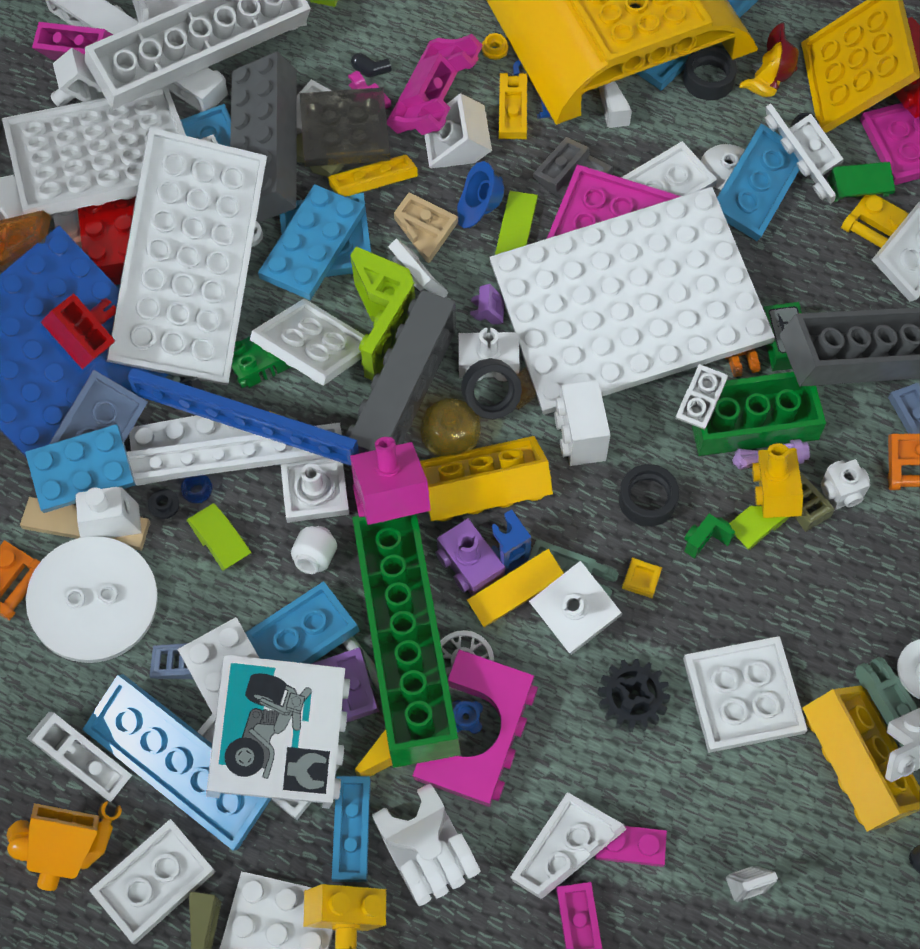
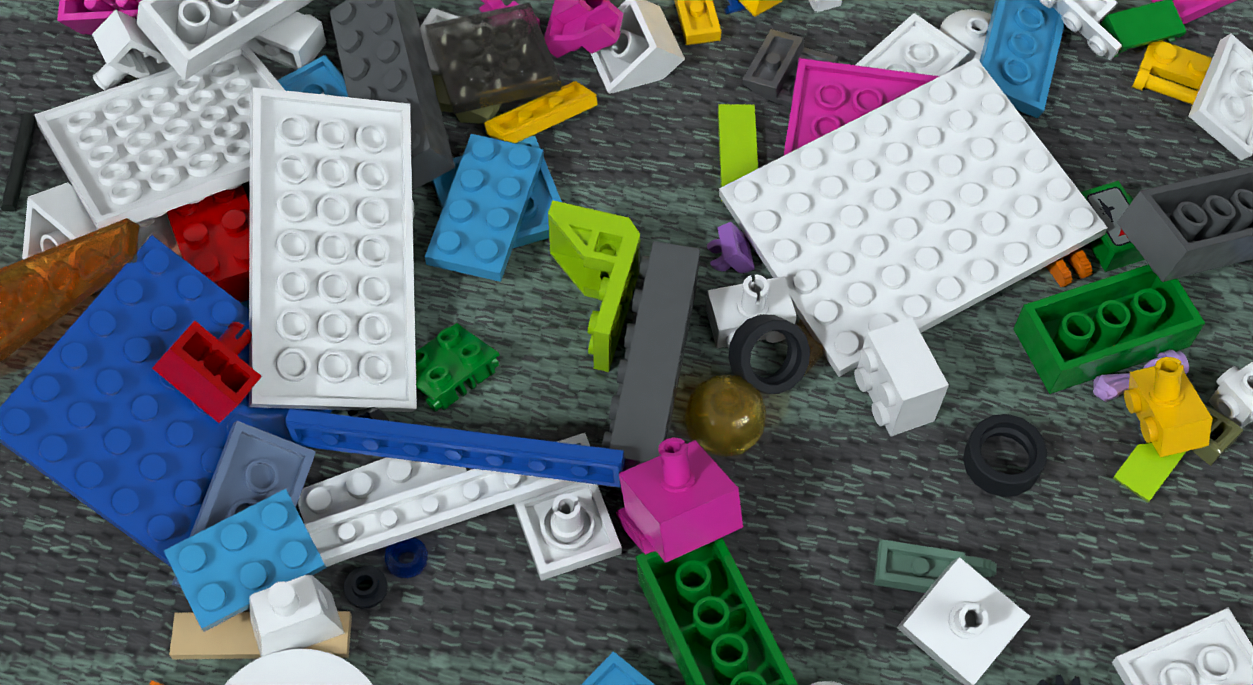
camera: 15 degrees left, 5 degrees down
lime slope [187,503,251,571] -> none
white plate [250,299,364,386] -> none
white head [291,526,337,574] -> none
white plate [388,238,448,297] -> none
tan wing [394,193,458,263] -> none
yellow slope [420,436,553,521] -> none
medium lavender brick [435,518,505,596] -> none
blue piece [457,161,504,229] -> none
yellow tile [467,549,564,628] -> none
blue hinge [492,509,532,574] -> none
yellow tile [622,558,662,598] -> none
white slope [676,364,728,430] -> none
green bracket [684,513,735,559] -> none

